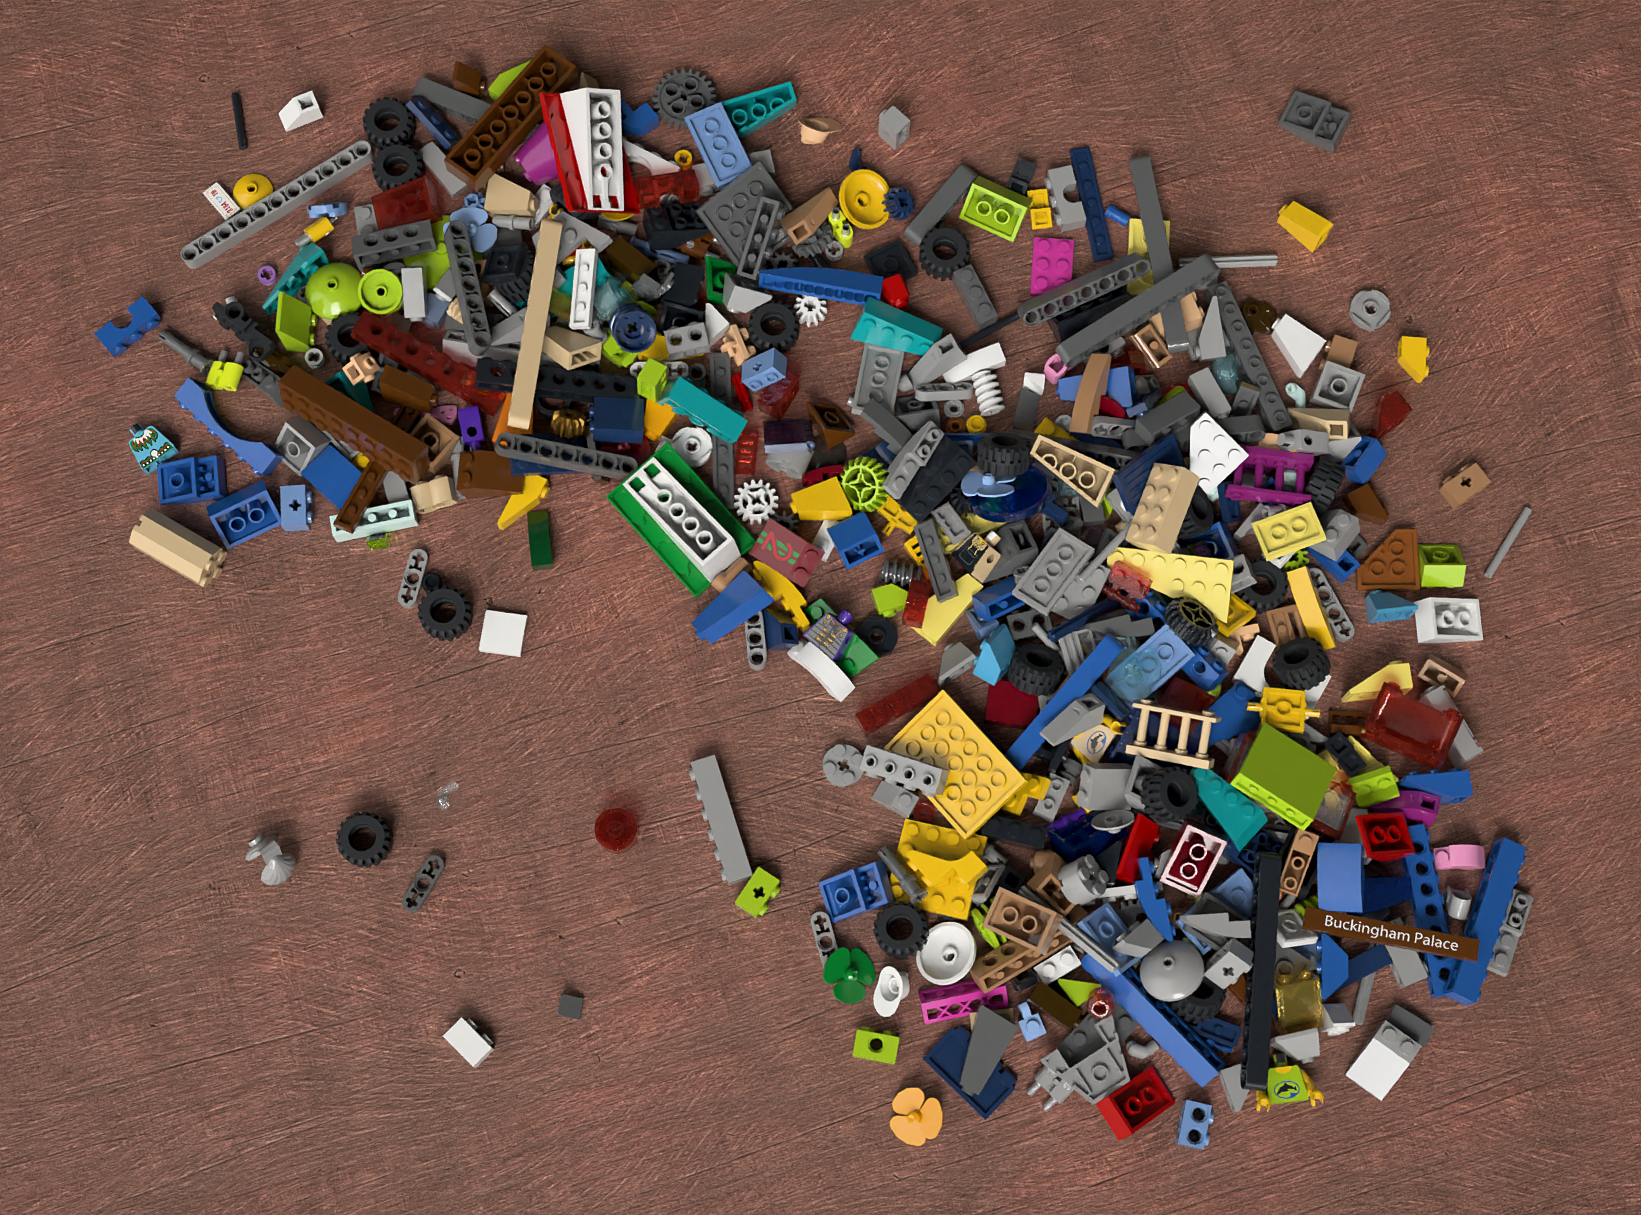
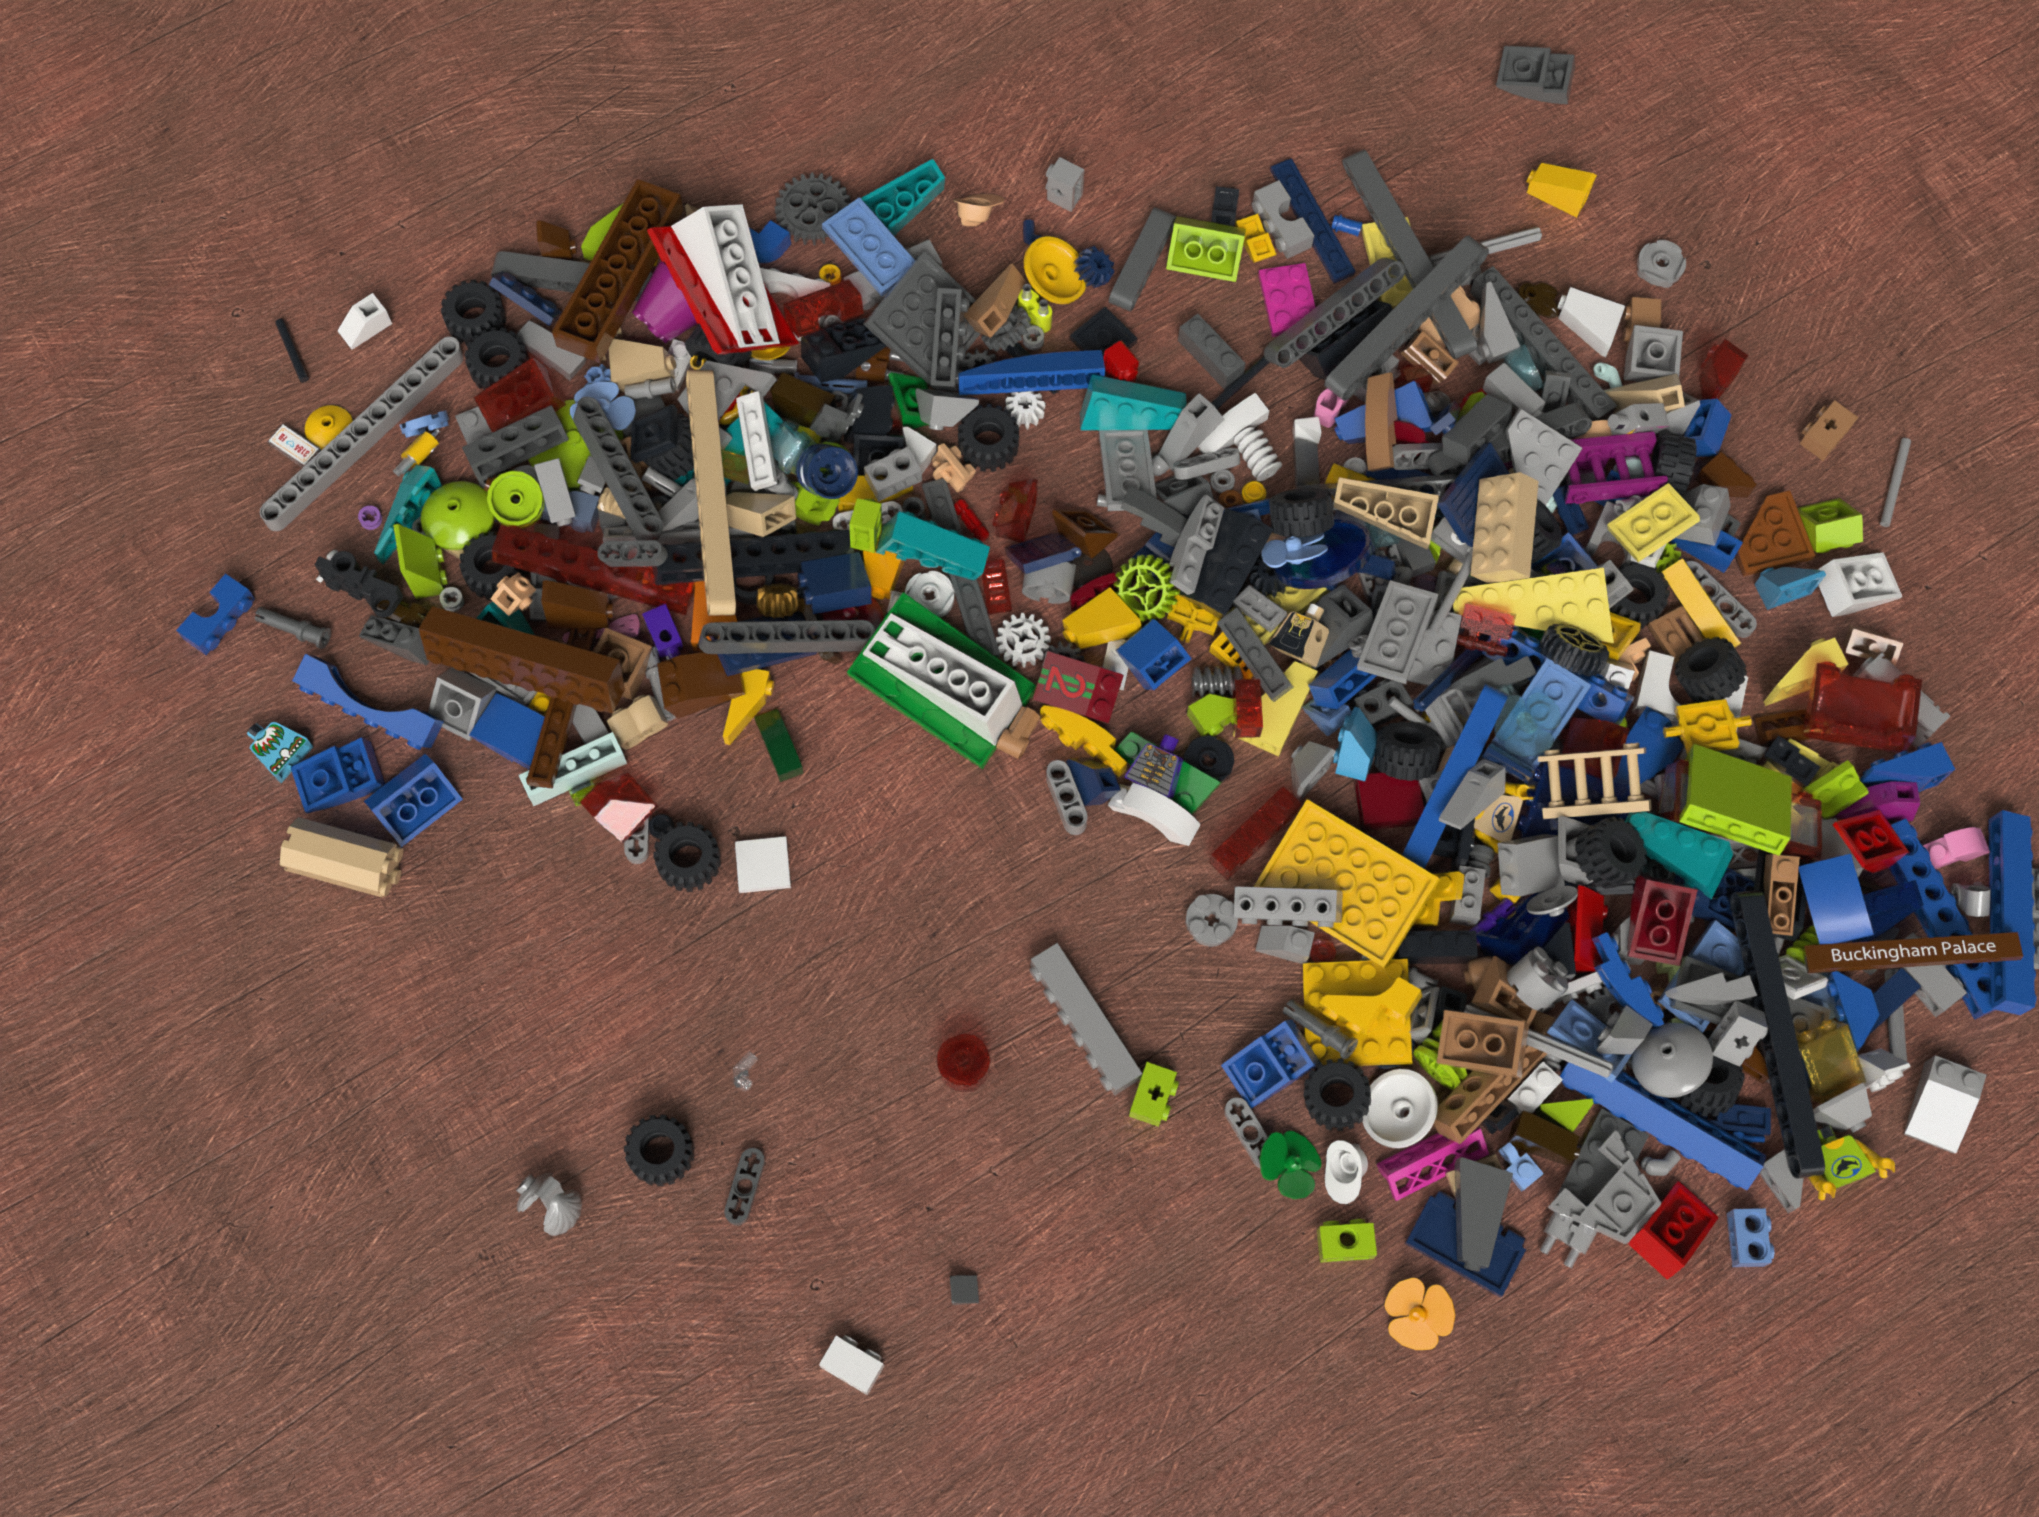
camera: 15 degrees left, 5 degrees down
neon yellow piece [205,350,245,391] -> none
medium blue brick [280,485,313,531] -> none
blue slope [691,570,774,644] -> none
medium blue brick [741,348,787,392] -> none
black tyre [919,225,970,281] -> none
clear red head [1086,987,1115,1019] -> none
dark grey slope [1385,1004,1435,1047] -> none
yellow slope [1397,336,1429,383] -> none
none -> clear red slope [580,772,658,843]
none -> dark grey beam [598,540,668,567]

